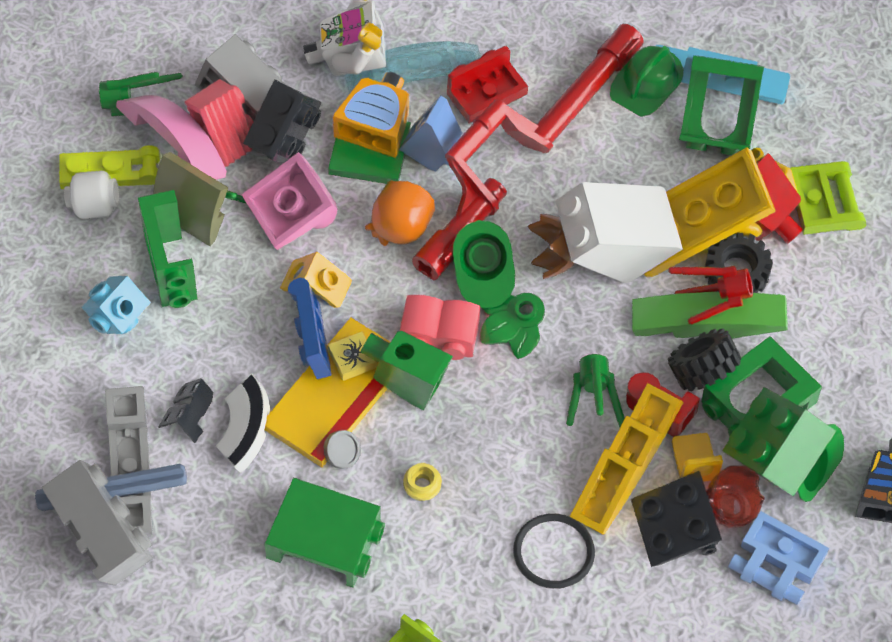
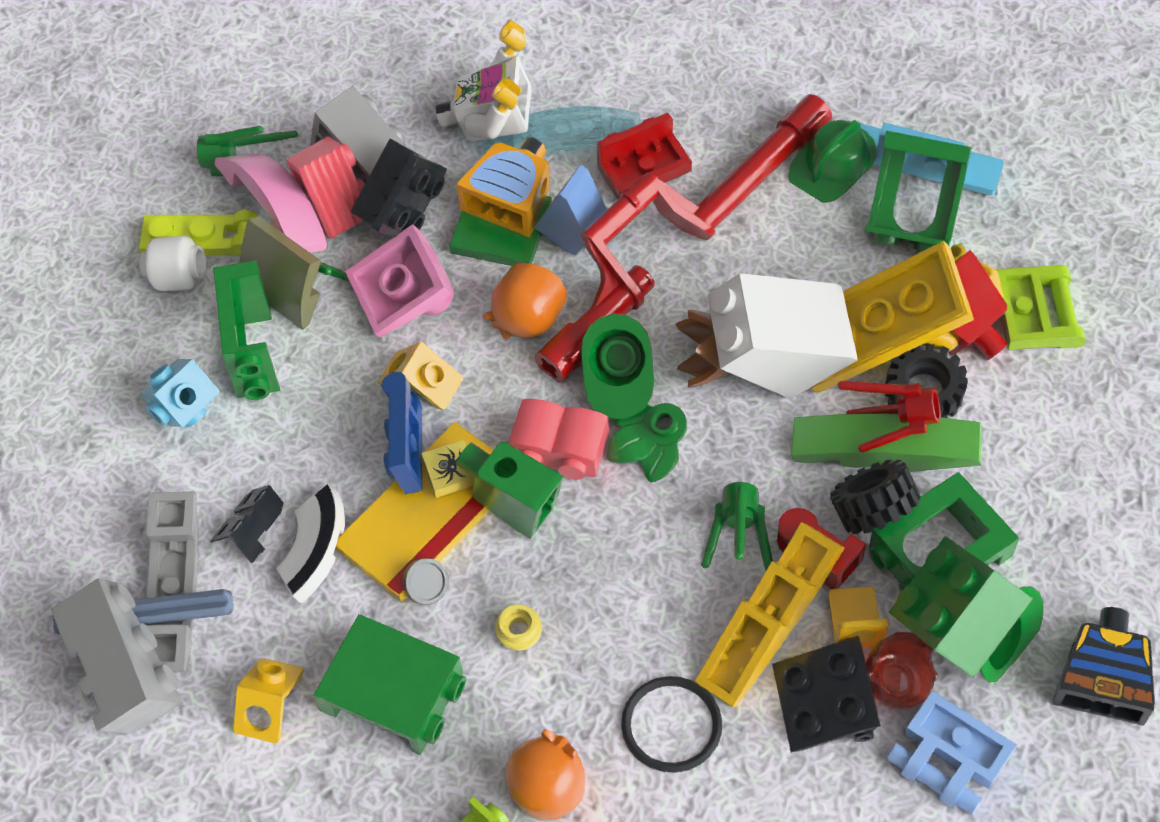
camera: 10 degrees right, 0 degrees up
none -> yellow bracket [233,658,304,744]
none -> orange helmet [504,728,586,820]

